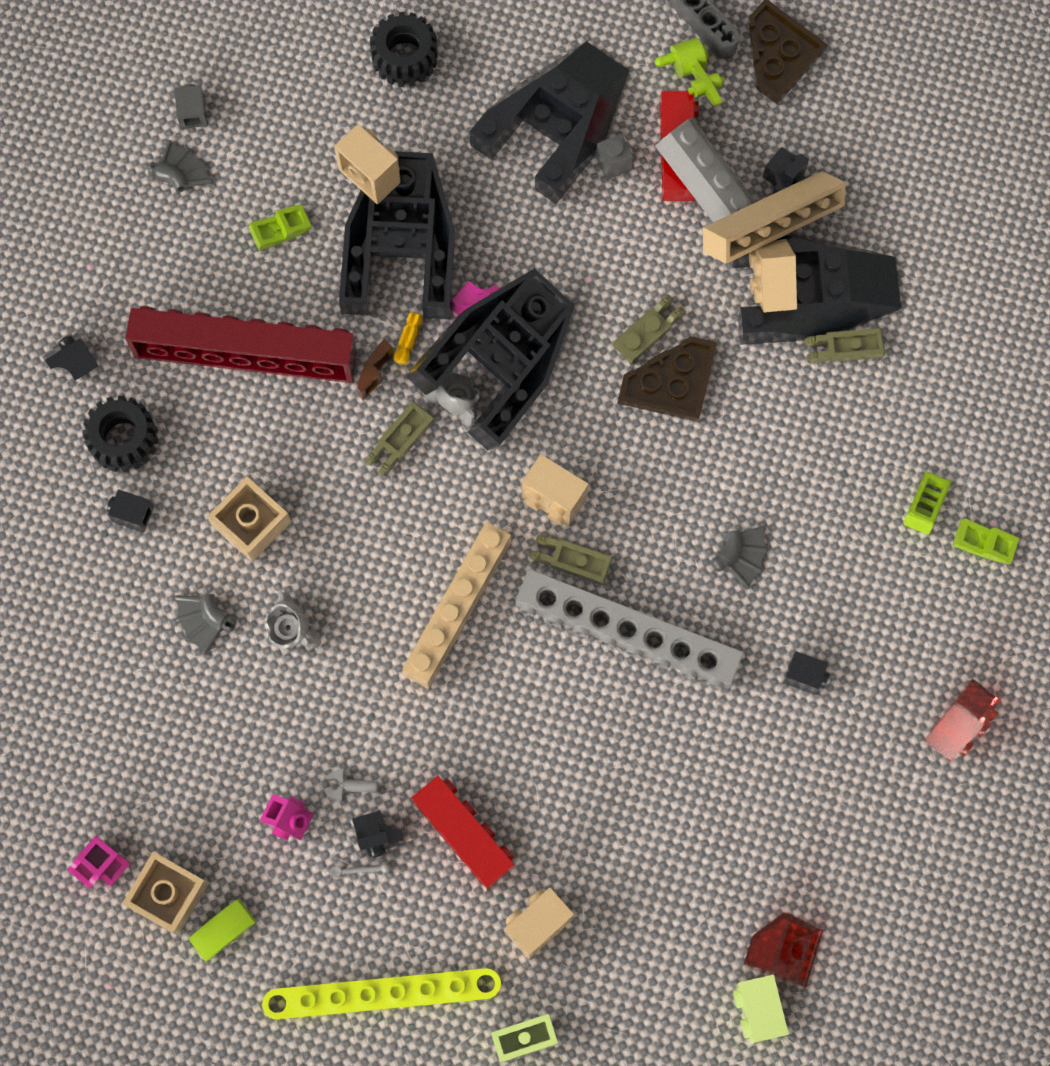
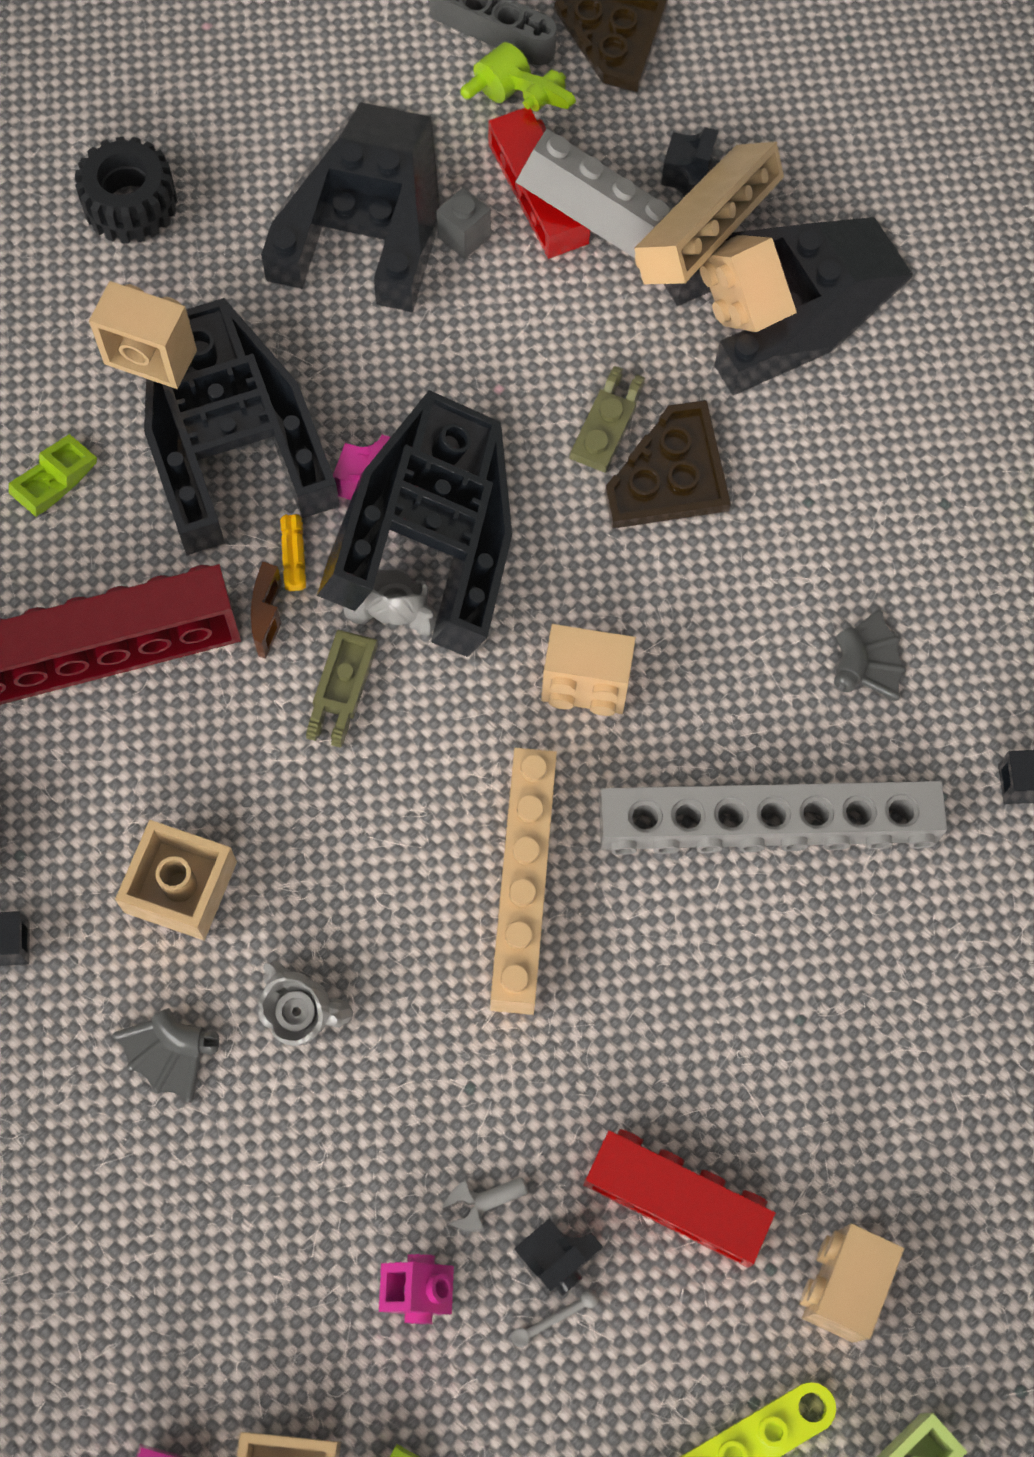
camera: 25 degrees left, 5 degrees down
olive hinge [530,535,613,586] -> none
olive hinge [804,328,885,363] -> none

